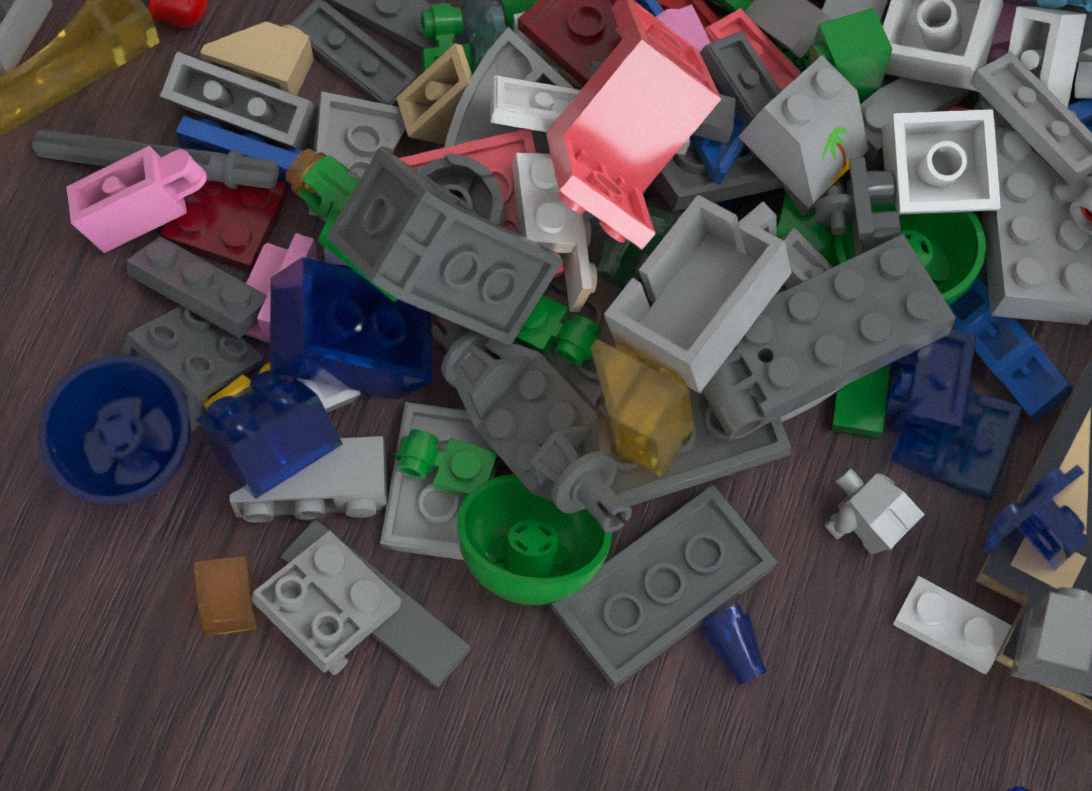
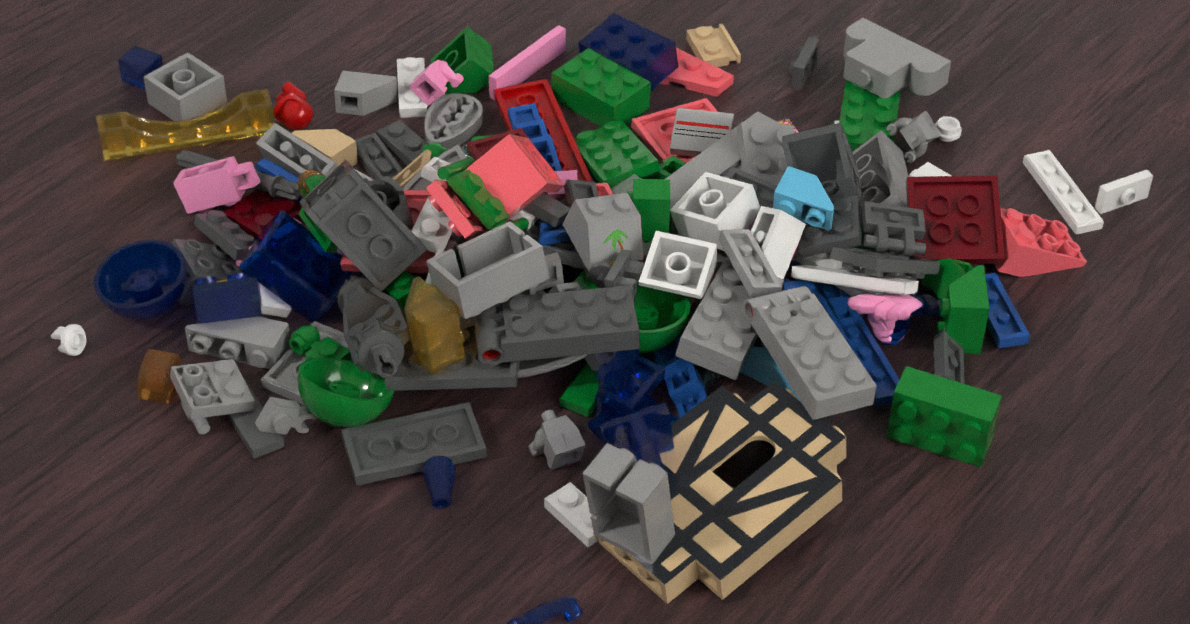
camera: 20 degrees right, 25 degrees down
none -> white plate [51,324,87,356]
none -> light grey plate [255,397,316,435]
none -> green plate [437,157,529,230]

